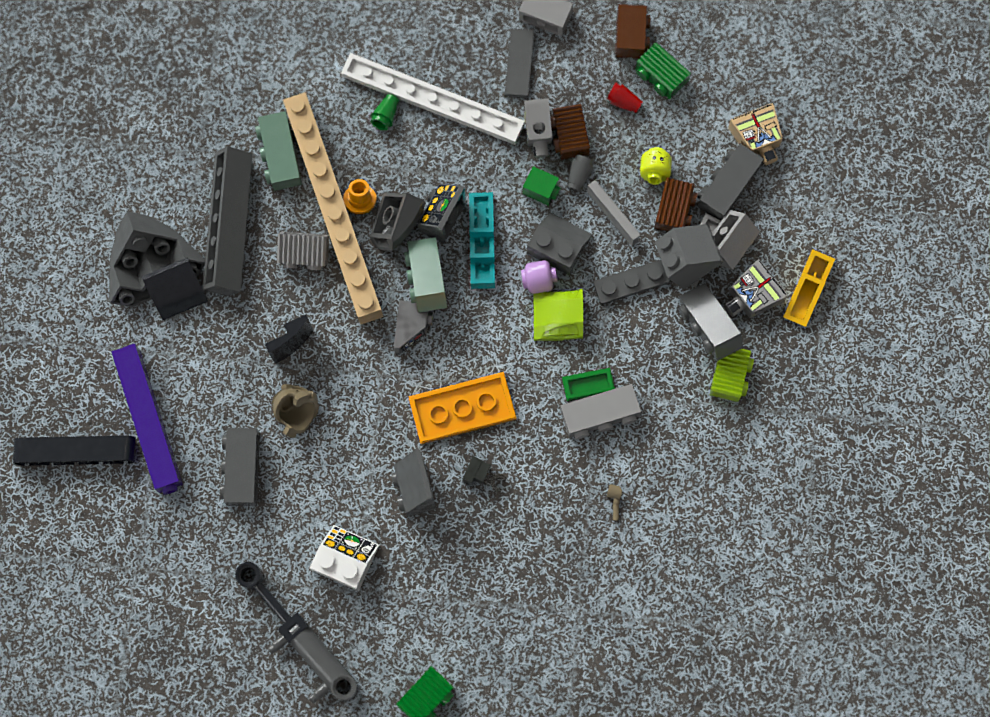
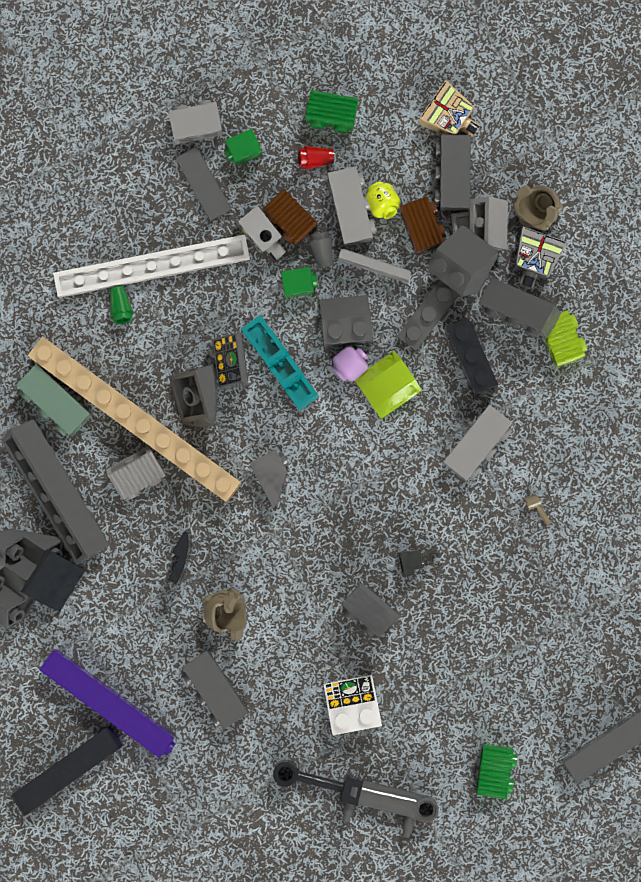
camera: 35 degrees left, 10 degrees up
light orange piece [343,179,377,215] -> none
brick [404,237,447,312] -> none
light orange tile [409,372,517,445] -> none
green tile [562,368,615,402] -> none
reddish brown brick [615,4,651,58] -> none
yellow slope [783,249,835,327] -> none
none -> green brick [223,129,263,167]
none -> light grey brick [328,166,376,248]
none -> black brick [444,317,498,397]
none -> dark tan helmet [513,185,563,232]

